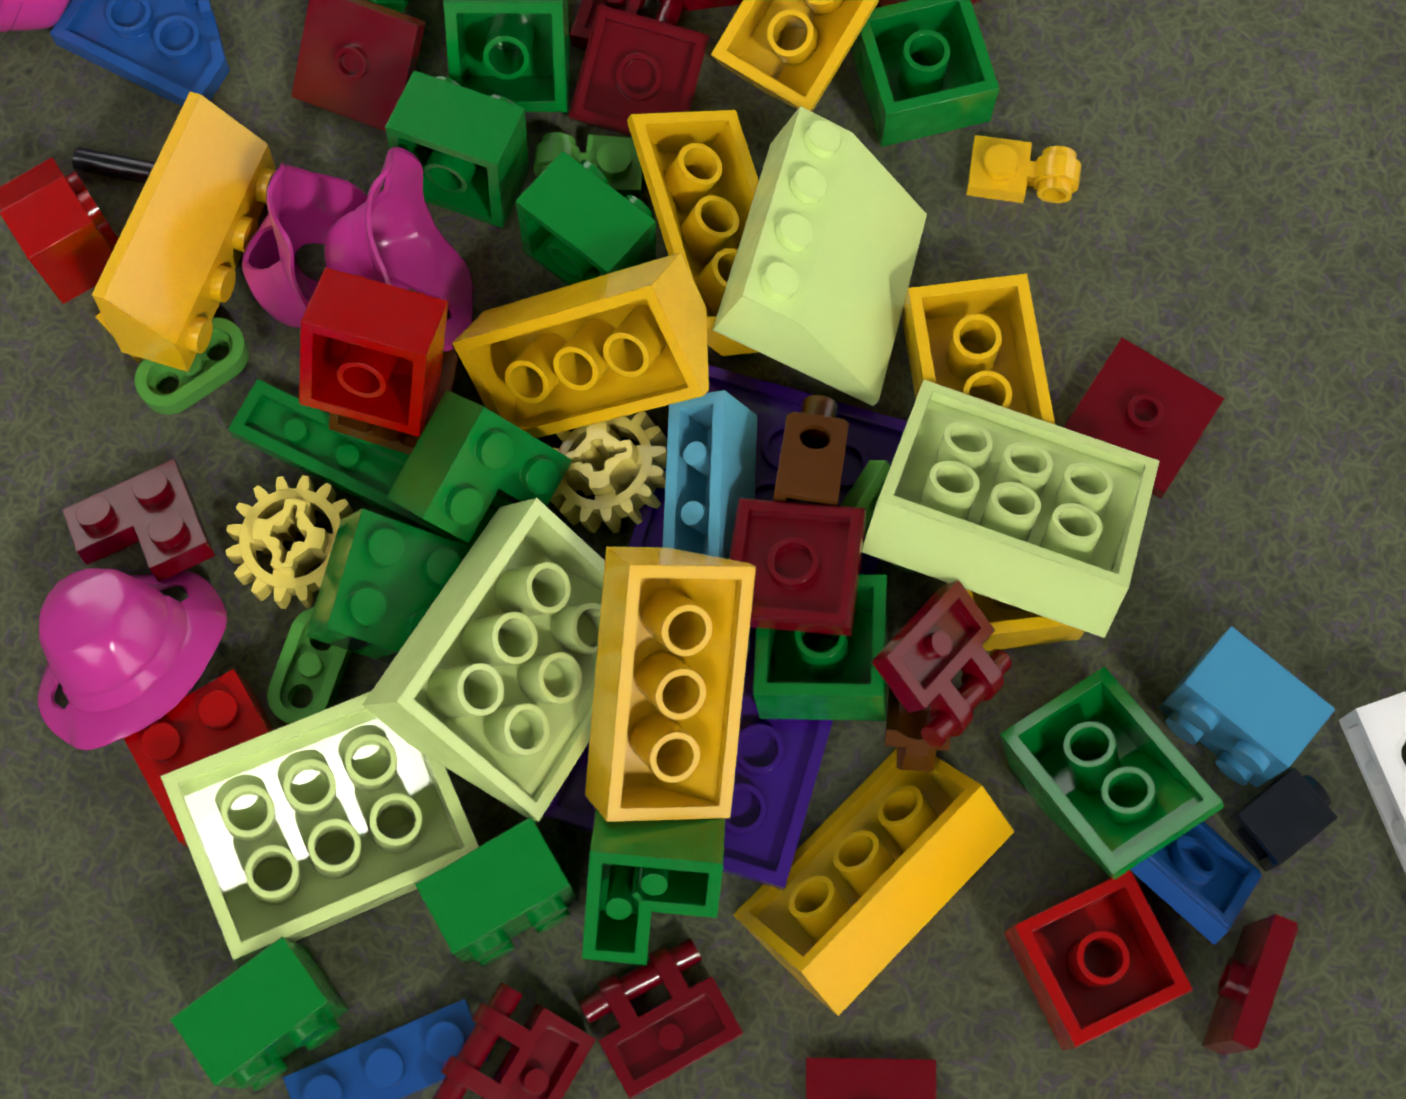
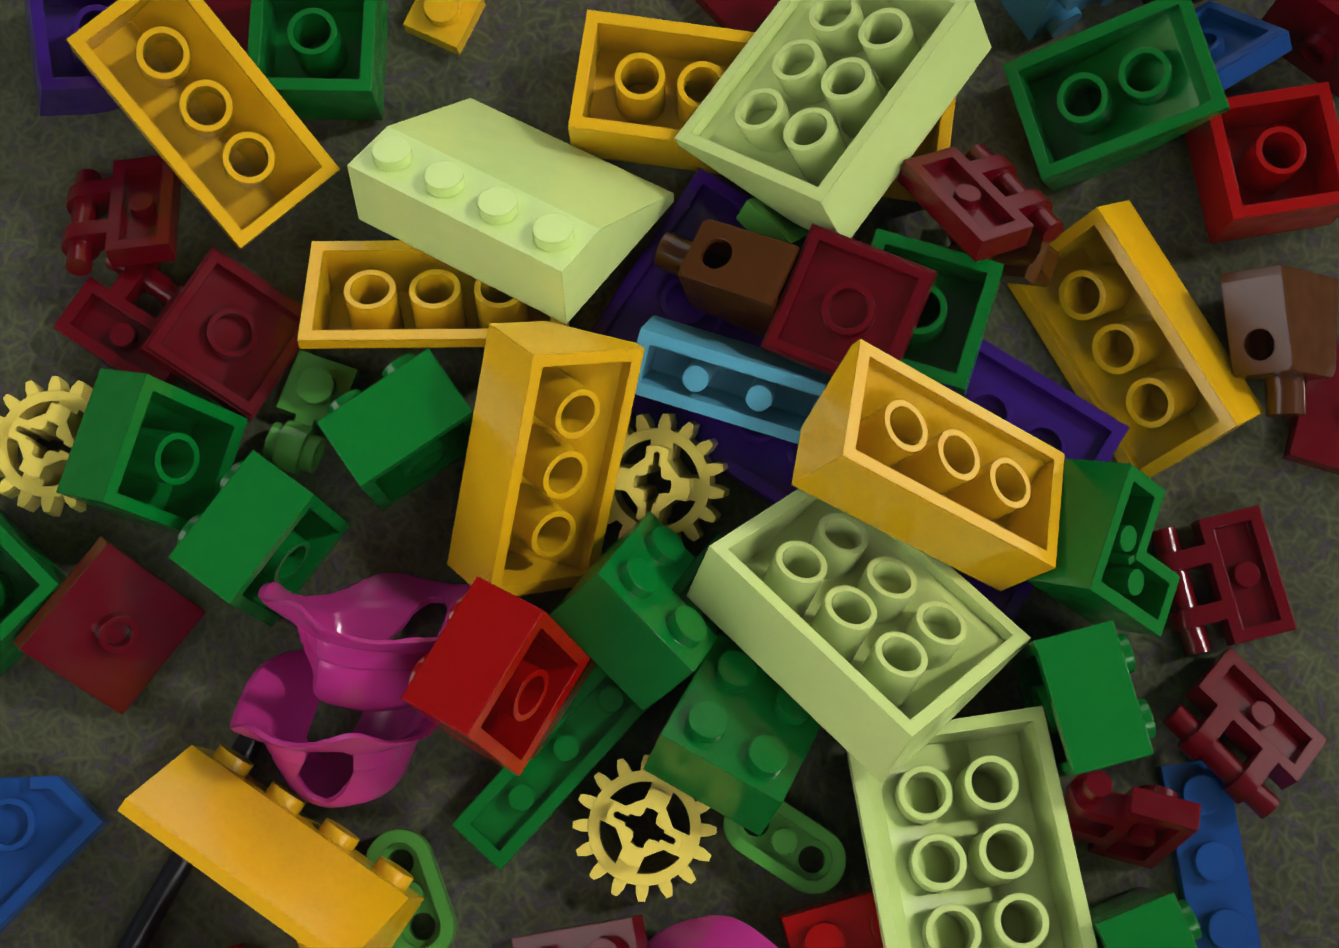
camera: 75 degrees left, 5 degrees up
none -> dark red plate [1063,770,1201,869]
none -> reddish brown torso [1221,264,1338,418]

